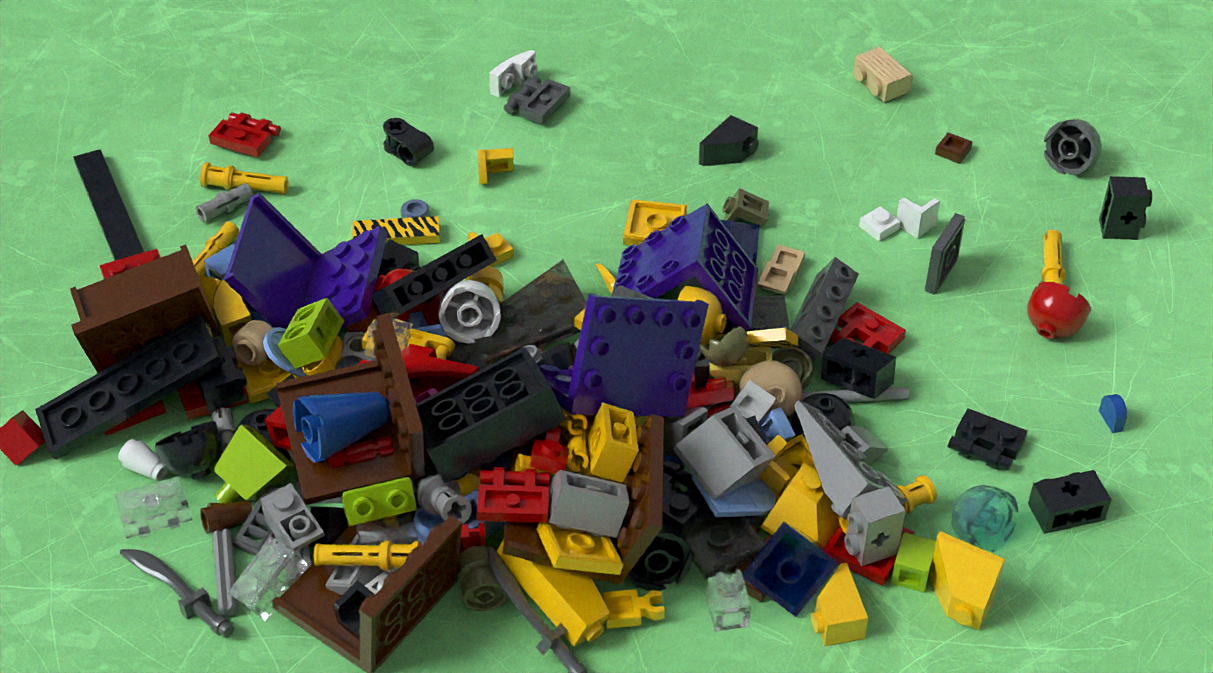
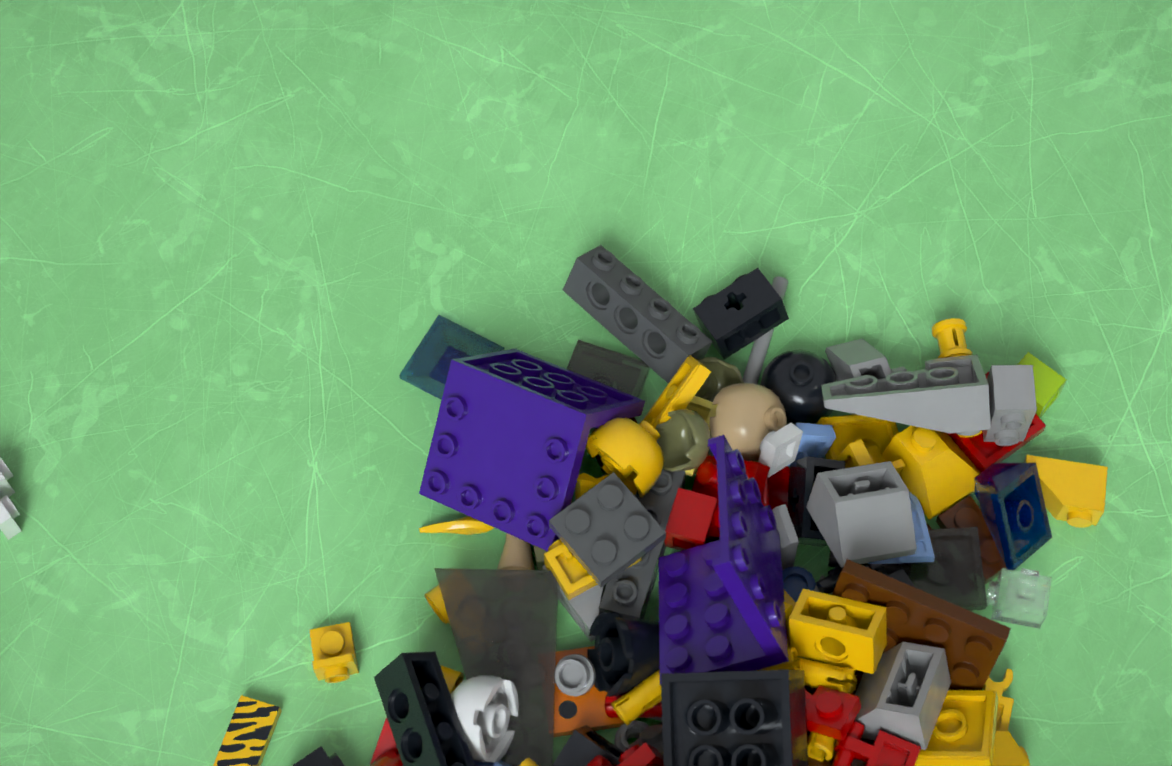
camera: 65 degrees left, 20 degrees up
black piece [383,118,434,166] -> none
sand blue tile [401,199,430,218] -> none
yellow tile [477,148,514,185] -> none
dark grey plate [504,76,571,124] -> none
yellow plate [623,199,687,246] -> none
black slope [699,115,759,166] -> none
olive bracket [722,188,769,227] -> none
tan slope [757,244,805,295] -> none
red plate [830,302,906,354] -> none
tan brick [853,46,913,103] -> none
white plate [859,206,901,241] -> none
white panel [896,198,940,239] -> none
dark grey plate [925,213,965,294] -> none
yellow slope [928,531,1005,630] -> none
reddish brown tile [935,133,973,164] -> none
black plate [948,408,1028,471] -> none
clear light blue cylinder [952,485,1018,552] -> none
red cylinder [1027,281,1091,339] -> none
black brick [1028,470,1112,534] -> none
yellow pin [1041,230,1066,285] -> none
blue tile [1099,394,1127,433] -> none

